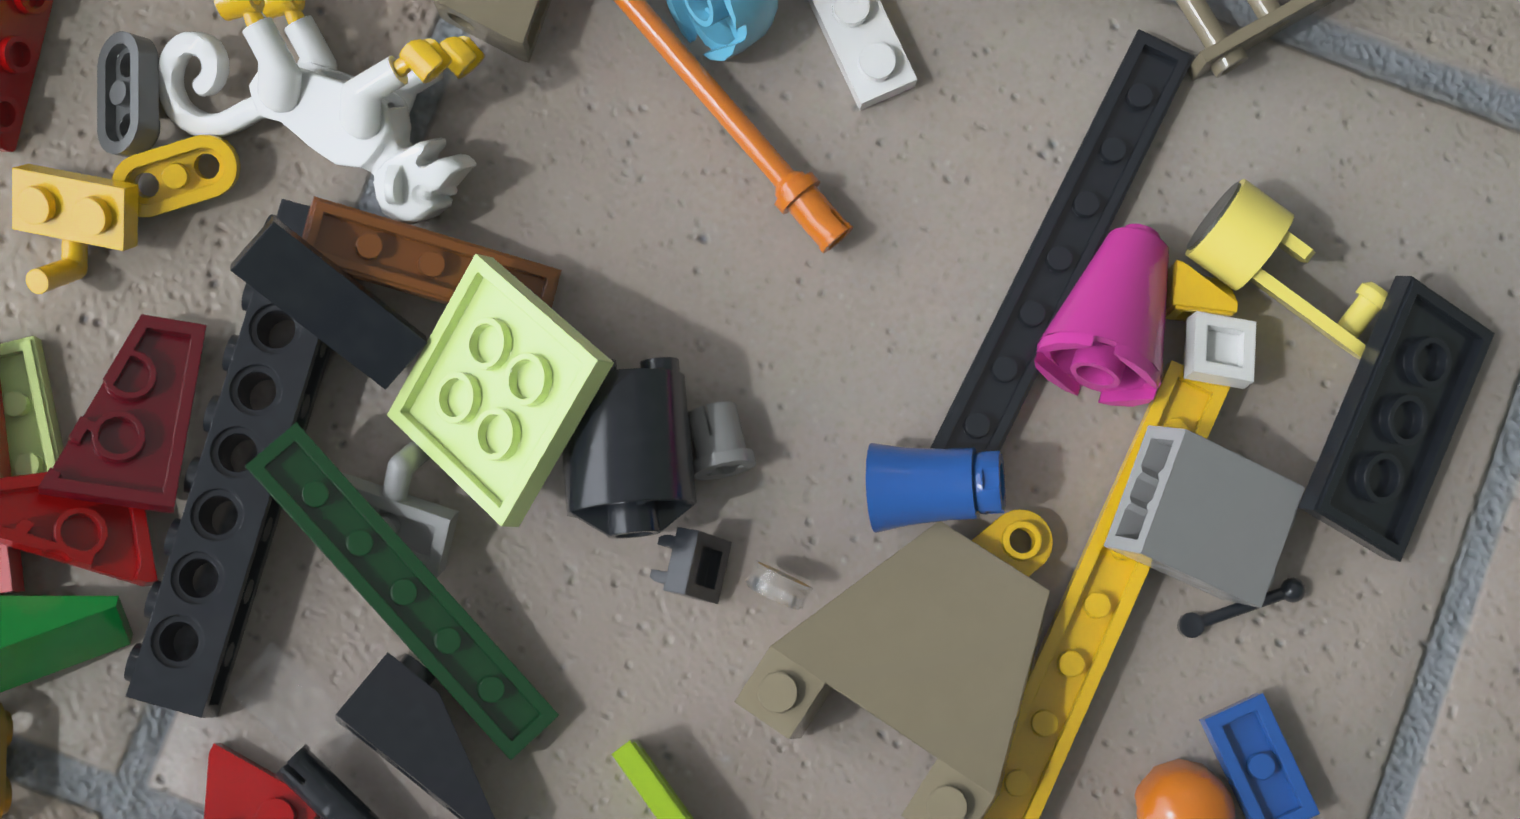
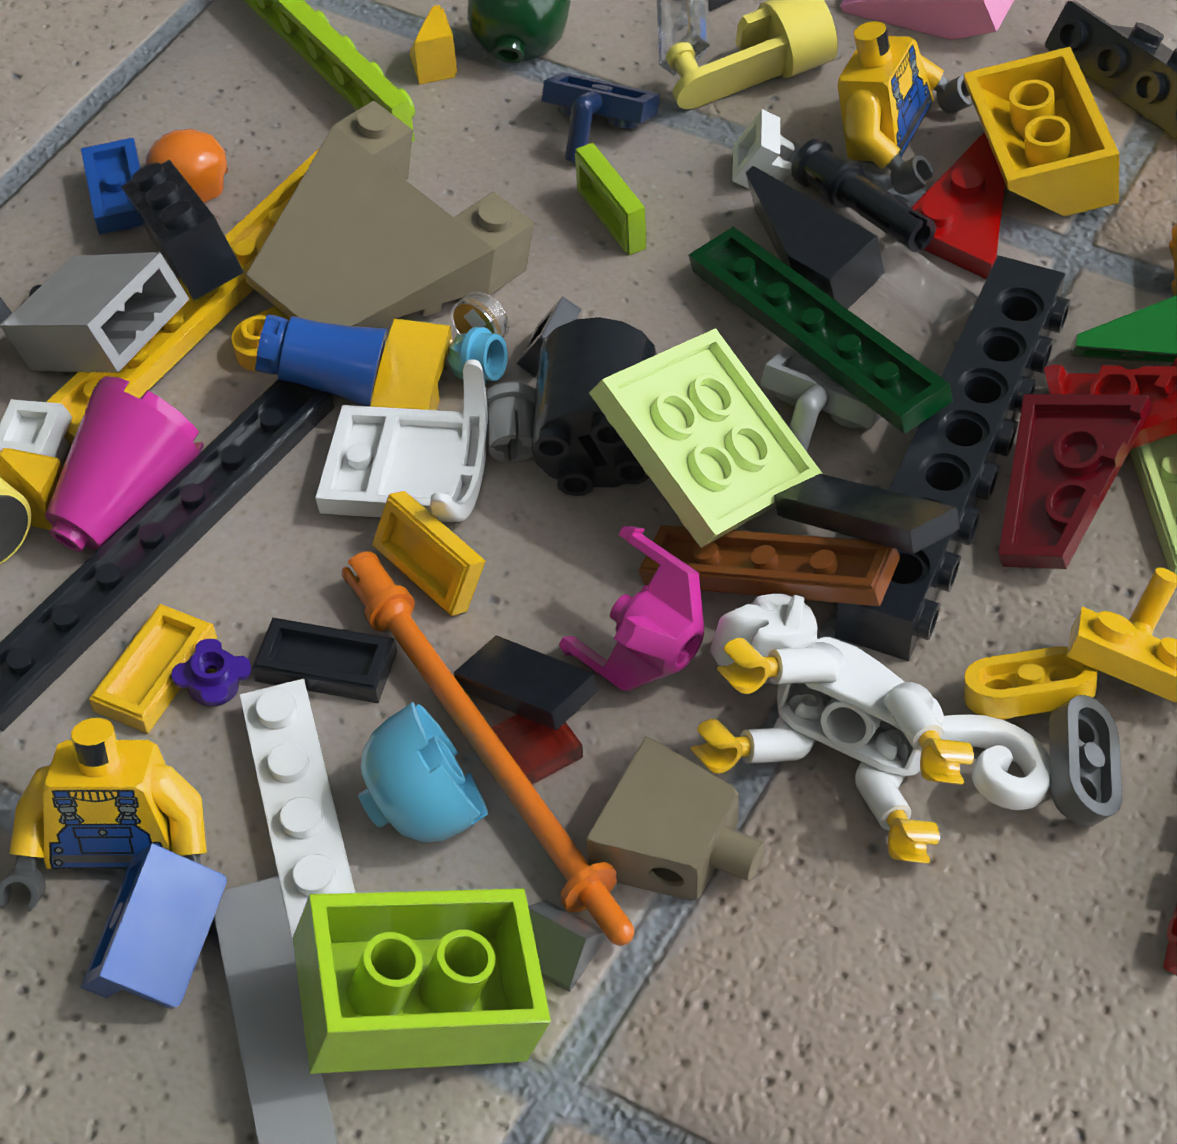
camera: 165 degrees left, 30 degrees down
none -> yellow tile [89,604,217,734]
none -> black brick [121,159,244,301]
none -> dark purple plate [172,638,251,706]
none -> black tile [252,617,397,704]
none -> white piece [315,359,488,522]
none -> yellow slope [370,318,453,410]
none -> yellow tile [372,491,486,616]
none -> medium azure plate [448,327,508,384]
none -> black tile [453,635,598,731]
none -> clear red tile [491,714,583,785]
none -> dark pink piece [559,526,705,691]

